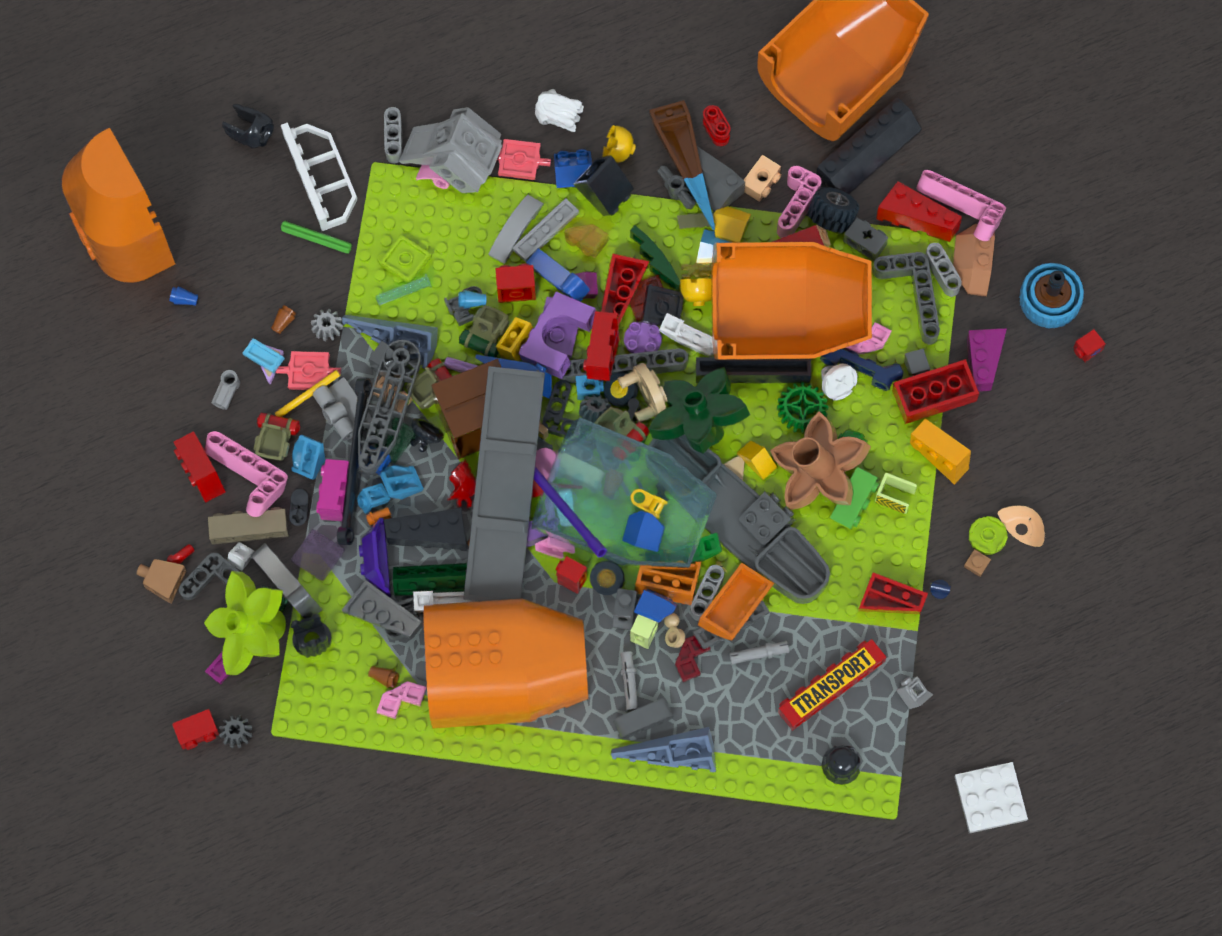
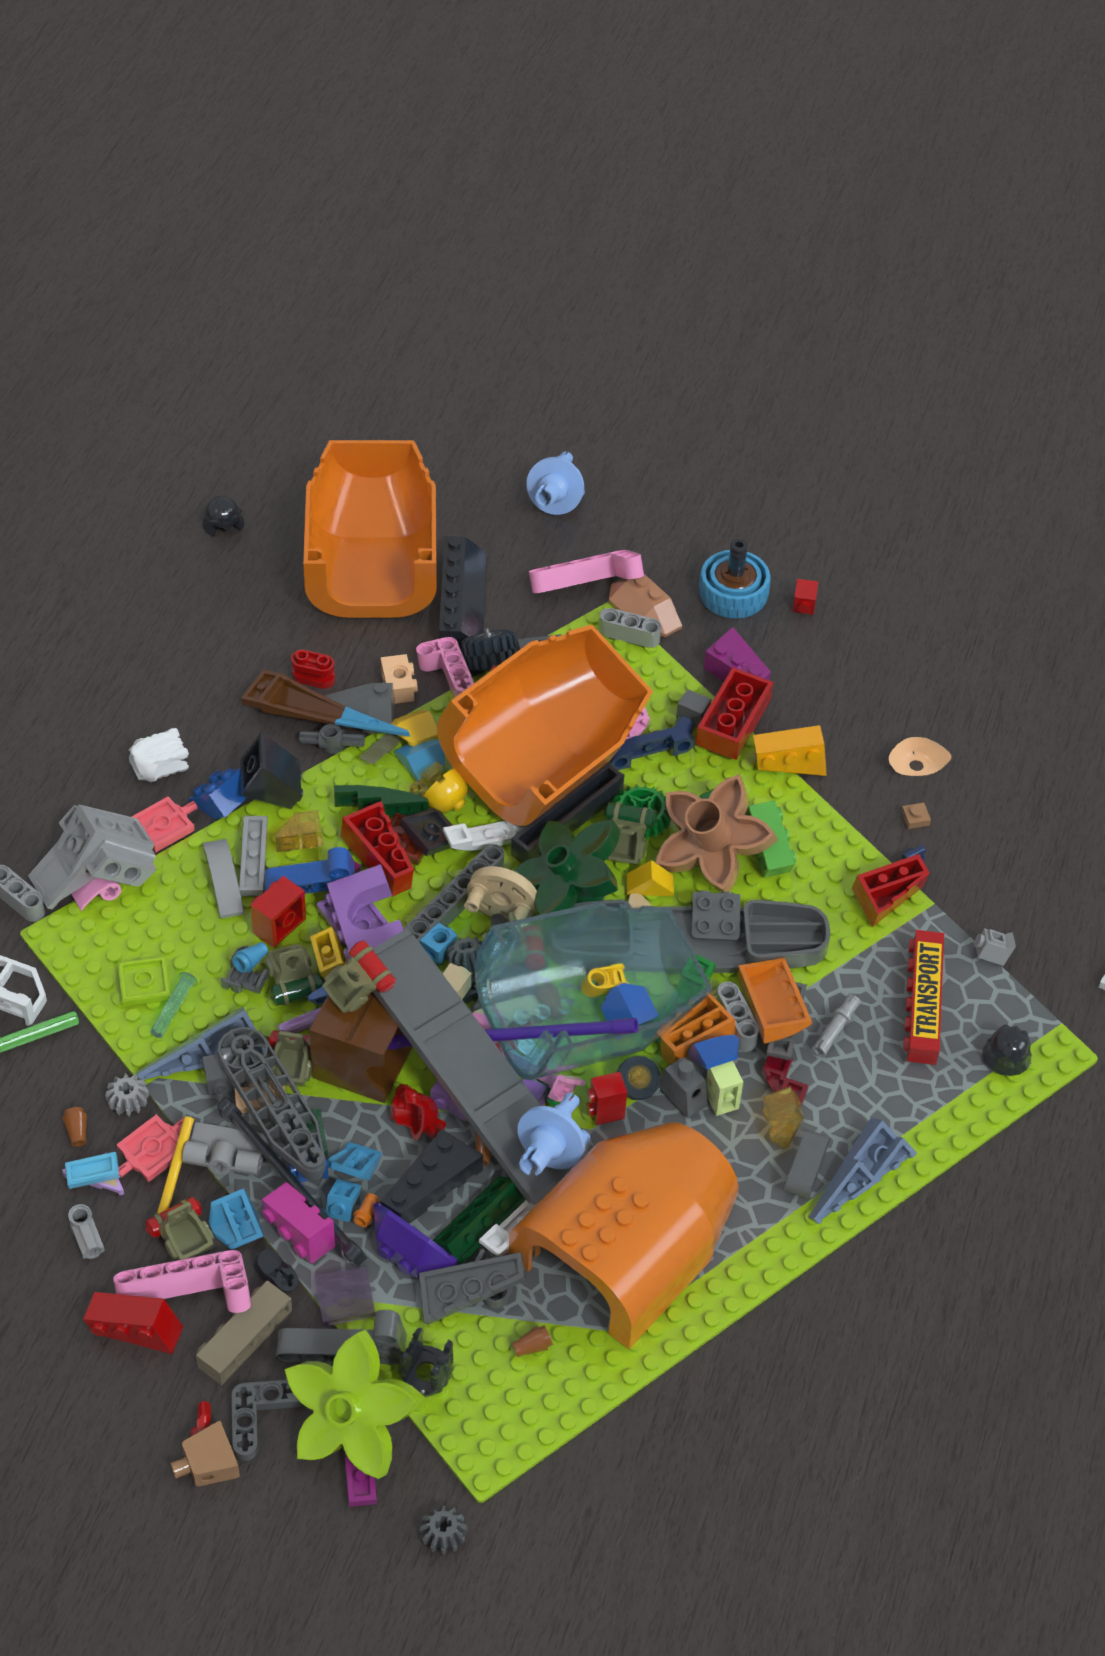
camera: 50 degrees left, 20 degrees down
red brick [172,709,219,750] -> none
white slope [227,542,254,571] -> none
bright pink tile [377,681,427,719] -> none
black hair [410,418,444,452] -> none
red wedge [583,311,620,381] -> none
yellow cylinder [603,125,636,163] -> none
black wheel [604,372,638,407] -> none
light grey pin [620,651,639,712] -> none
medium lavender dish [624,322,662,354] -> none
tan plate [664,613,685,648] -> none
white tile [821,363,858,400] -> none
dark grey beam [873,252,940,345] -> none
yellowish green piece [875,473,917,514] -> none
red wedge [876,181,962,242] -> none
lime tile [969,516,1008,555] -> none
none -> olive piece [322,940,397,1013]
none -> tan brick [443,963,471,999]
none -> light blue piece [518,1093,591,1176]
none -> light blue piece [527,451,585,515]
none -> olive piece [604,802,658,864]
none -> clear yellow slope [762,1086,805,1150]

